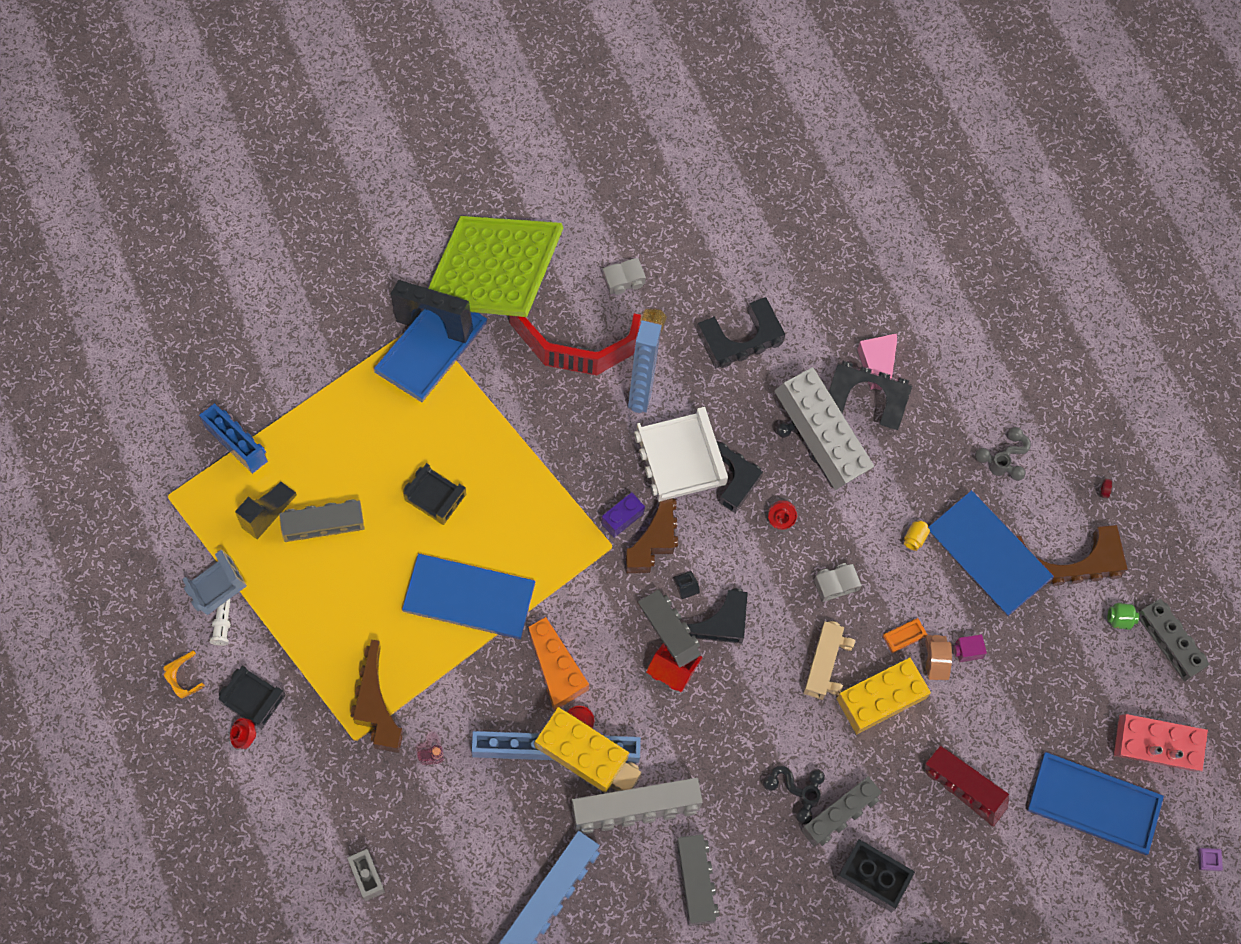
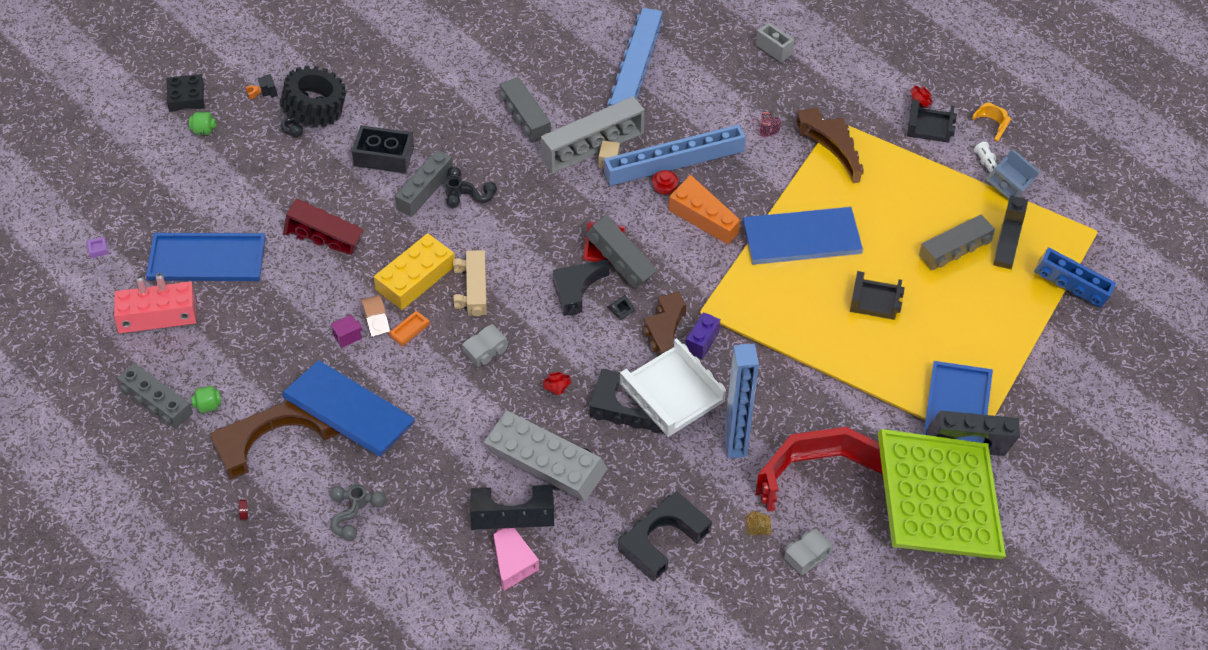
camera: 165 degrees right, 15 degrees down
yellow brick [535,707,629,793] -> none
yellow brick [904,520,930,551] -> none

